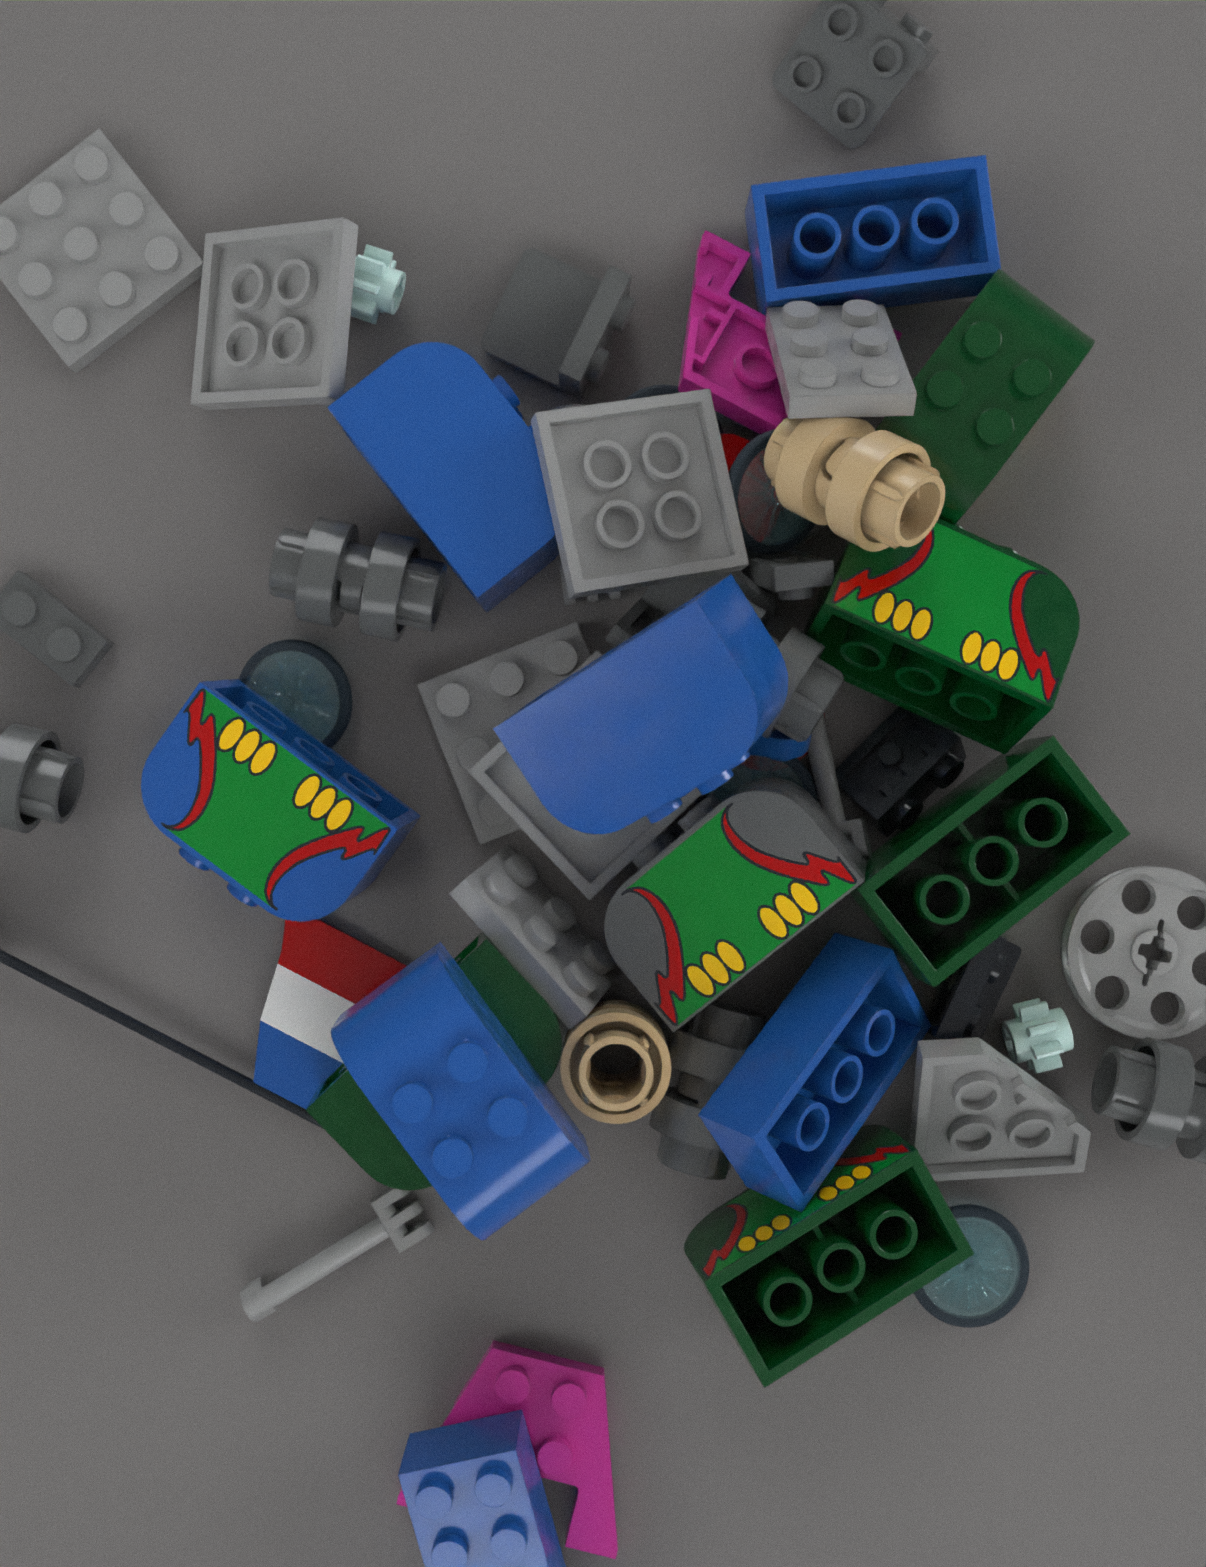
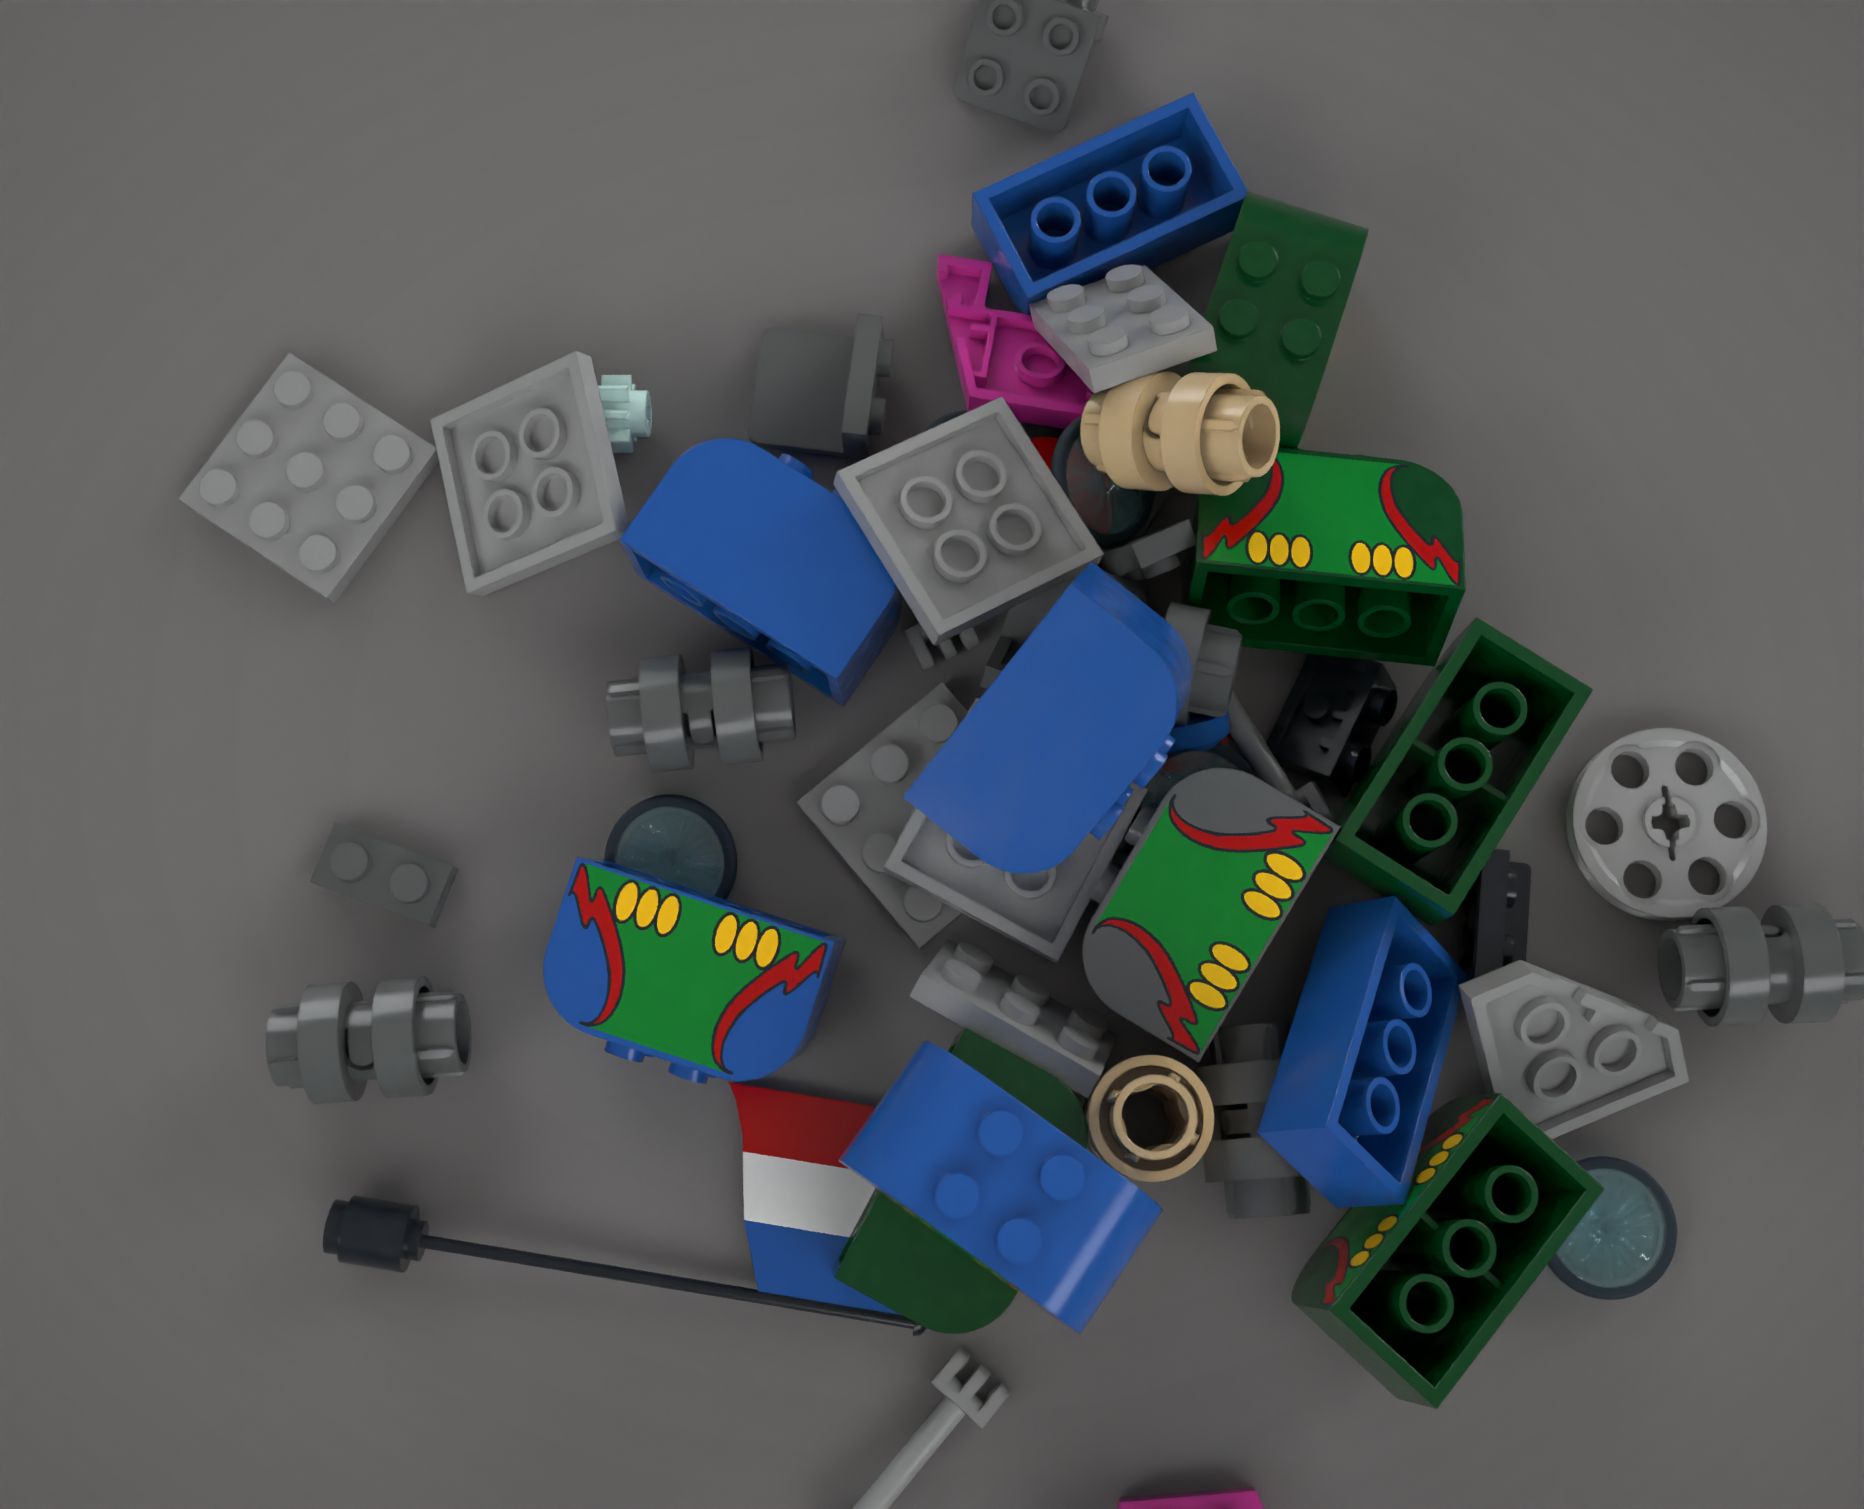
camera: 15 degrees left, 10 degrees down
light aqua gear [1001,998,1074,1074] -> none

